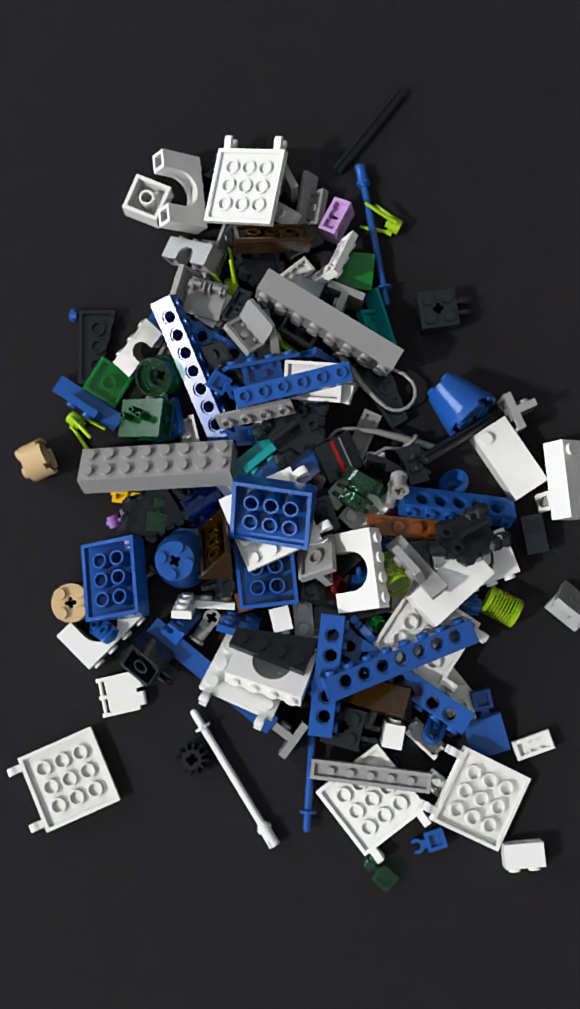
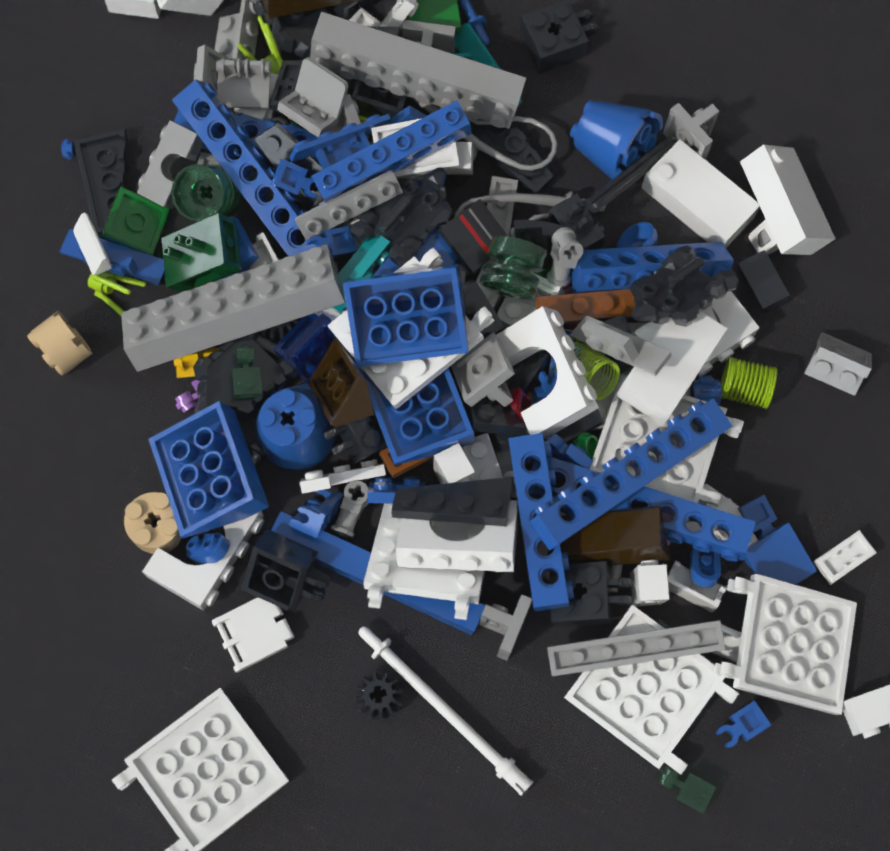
camera: 20 degrees left, 10 degrees down
light grey arch [161,236,223,274] -> none
blue bar [299,673,323,833] -> none
none -> white slope [73,213,112,275]

